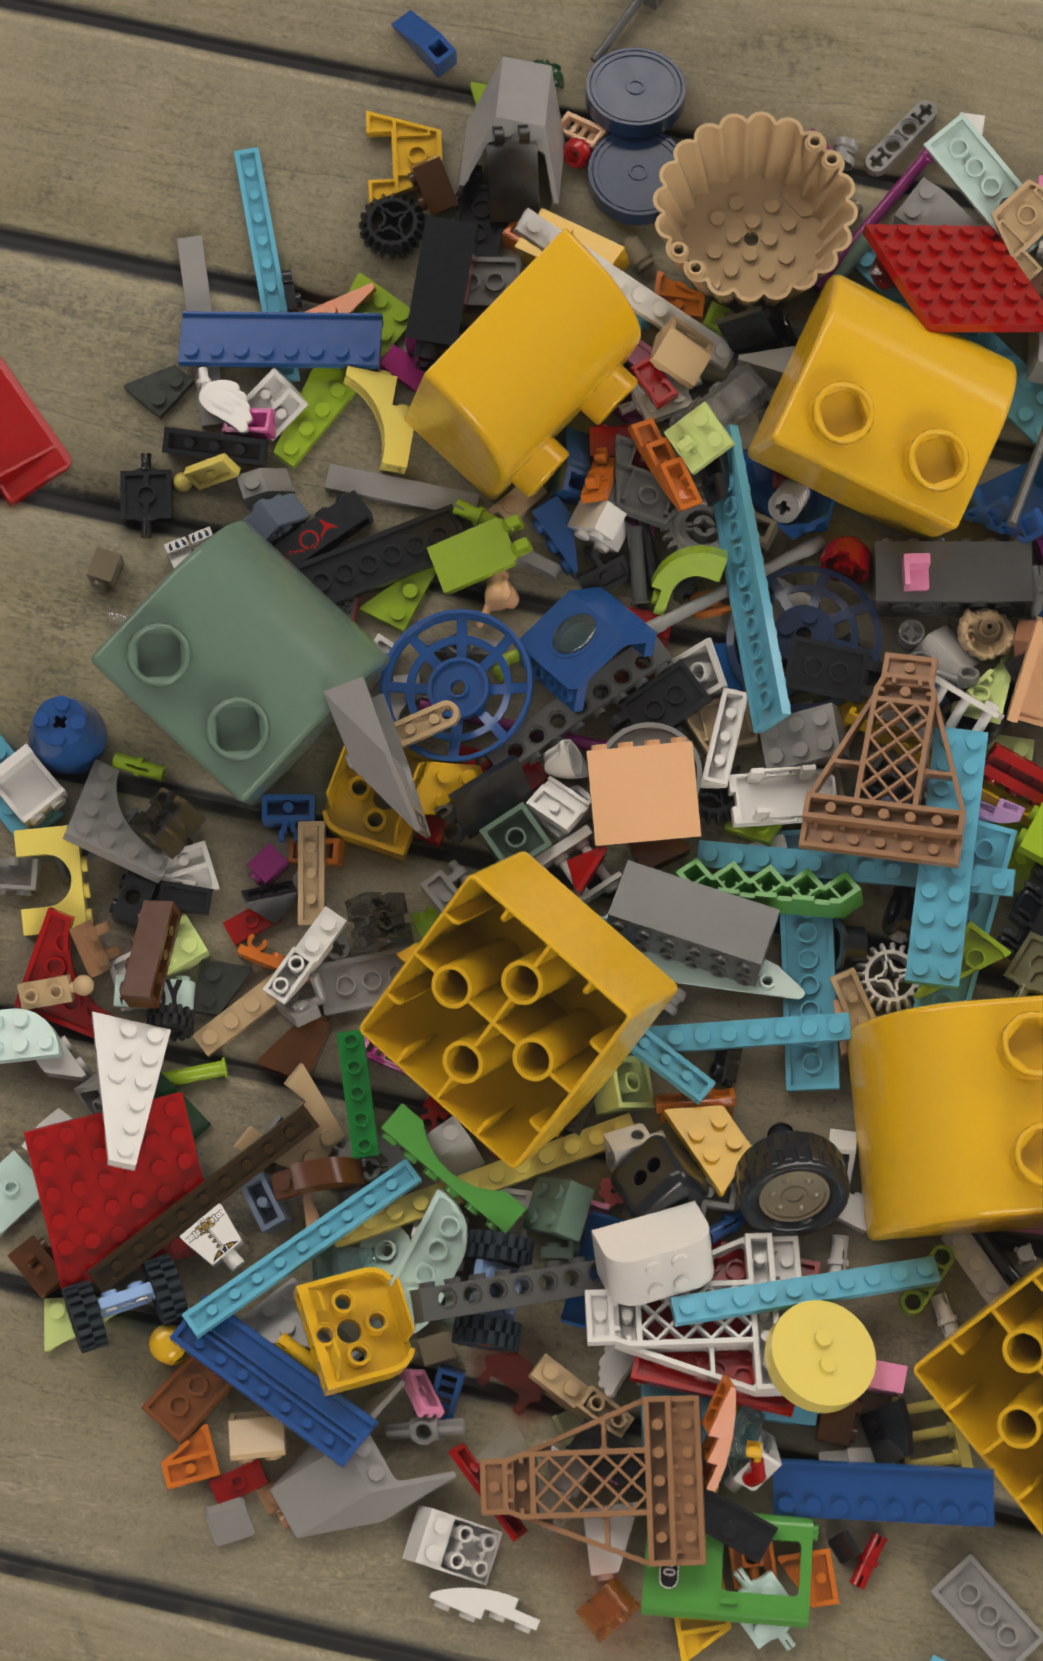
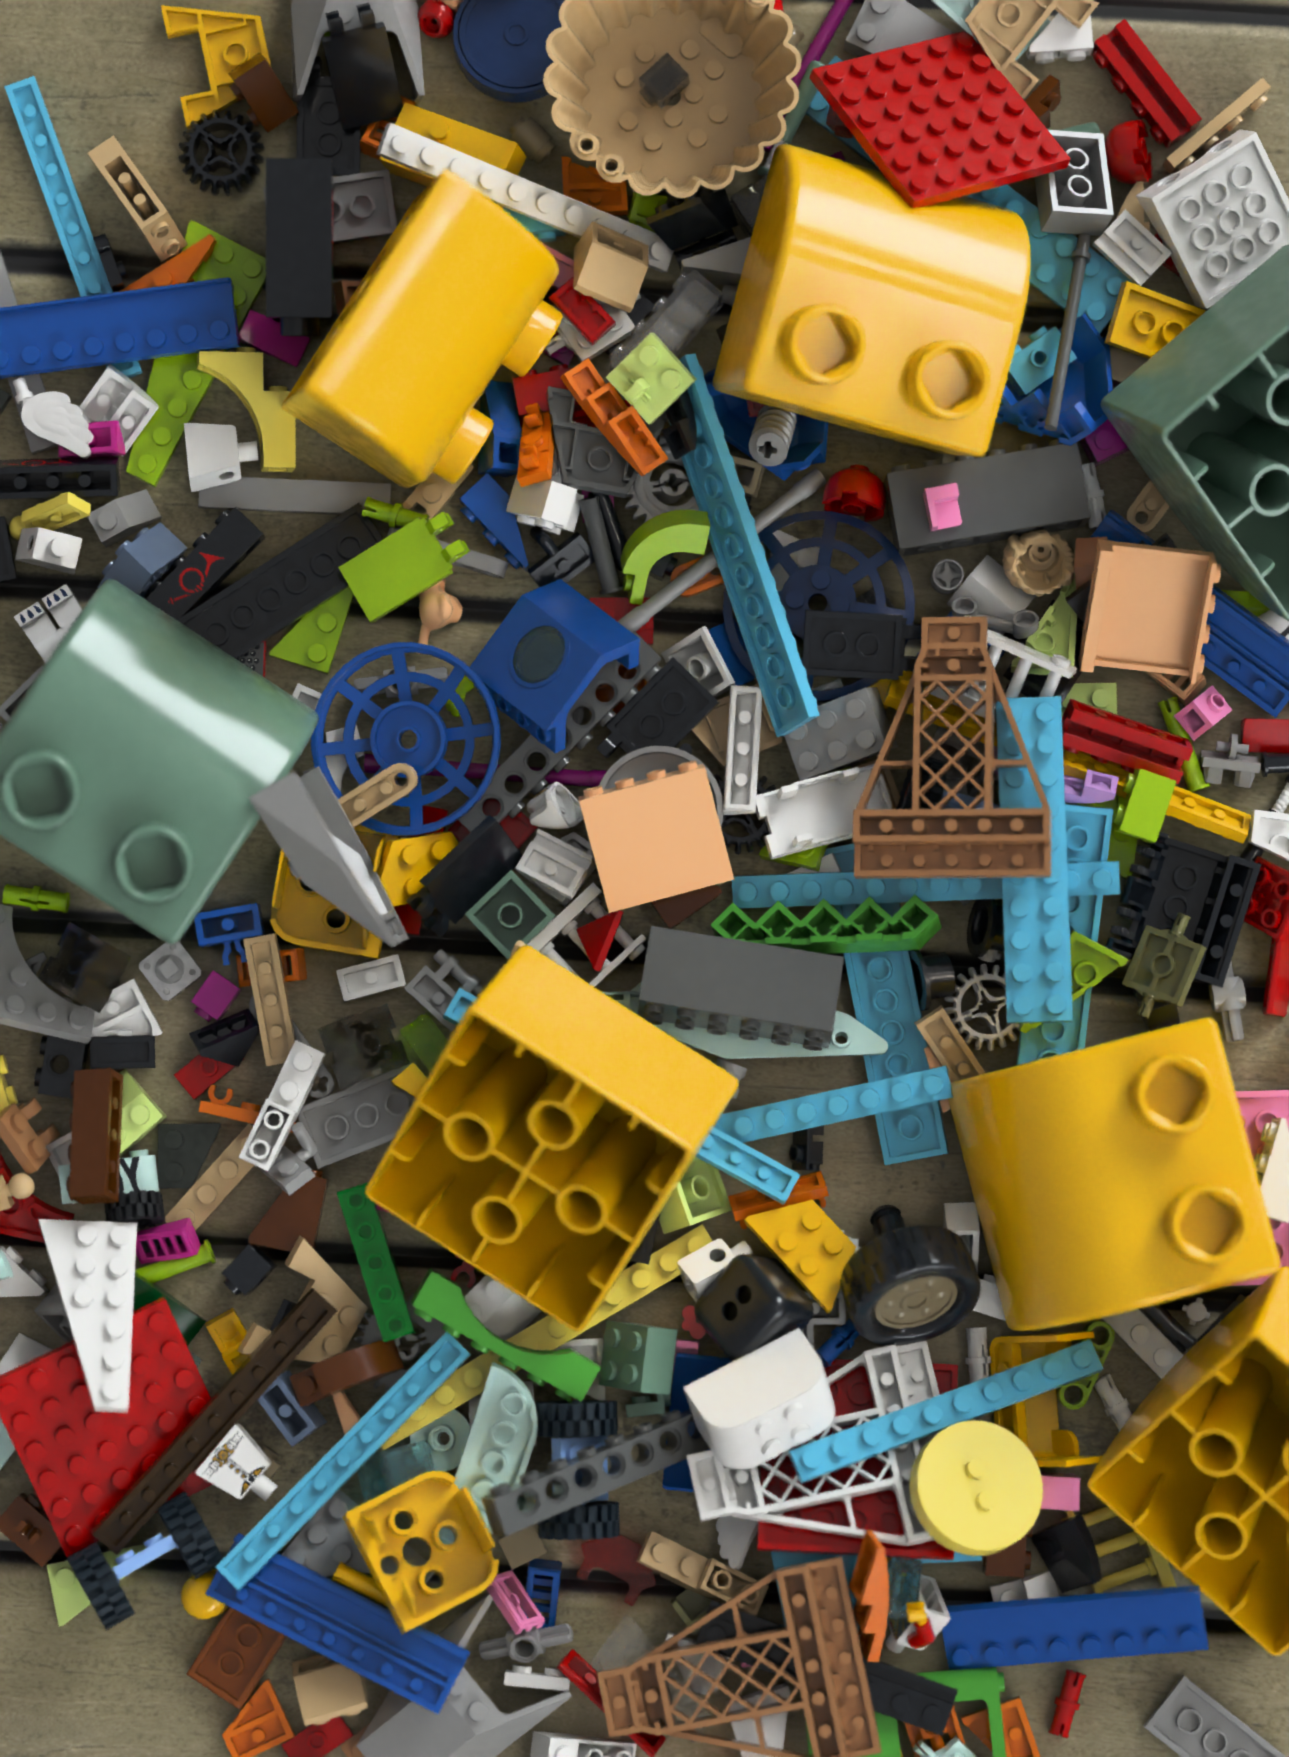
camera: 15 degrees left, 10 degrees up
black slope [828,1530,860,1564] -> none
none -> white torso [15,527,82,575]
none -> tan slope [87,135,188,262]
none -> dark pink slope [136,1217,201,1264]
none -> flat silver piece [139,941,203,1001]
none -> white torso [184,423,259,492]
none -> yellow slope [205,1308,250,1375]
none -> black brick [222,1244,277,1295]
none -> white plate [336,954,407,1002]
none -> white plate [504,1664,570,1691]
none -> clear smoke brick [639,53,689,109]
none -> yellow windscreen [989,1331,1102,1467]
none -> medium azure brick [1007,326,1077,396]

